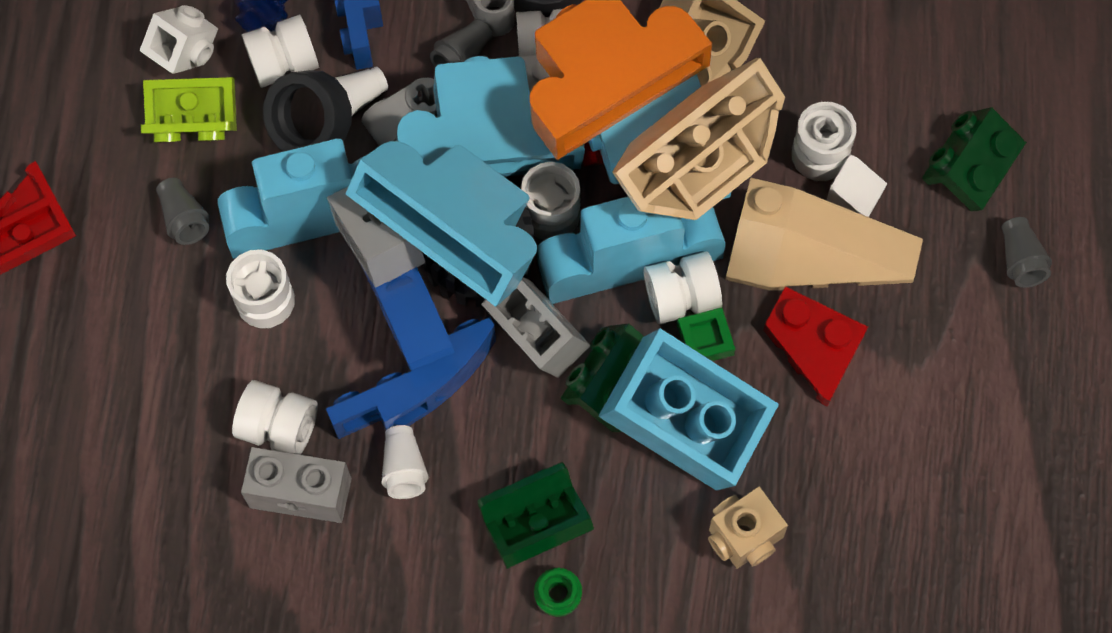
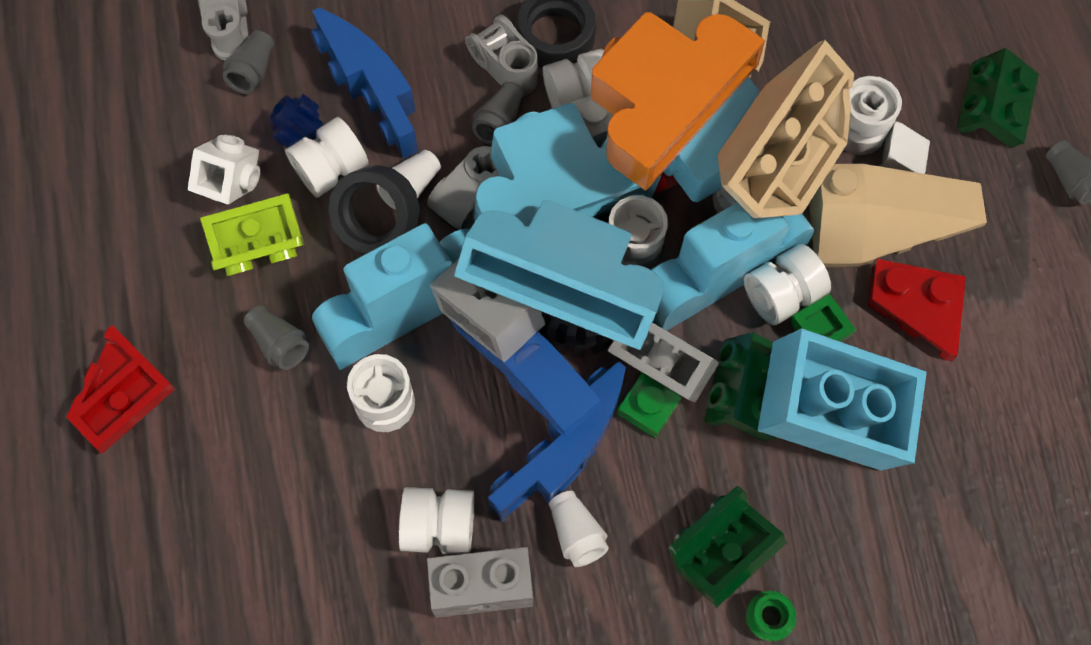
camera: 20 degrees left, 0 degrees up
tan brick [708,487,788,569] -> none
none -> green plate [617,372,682,439]

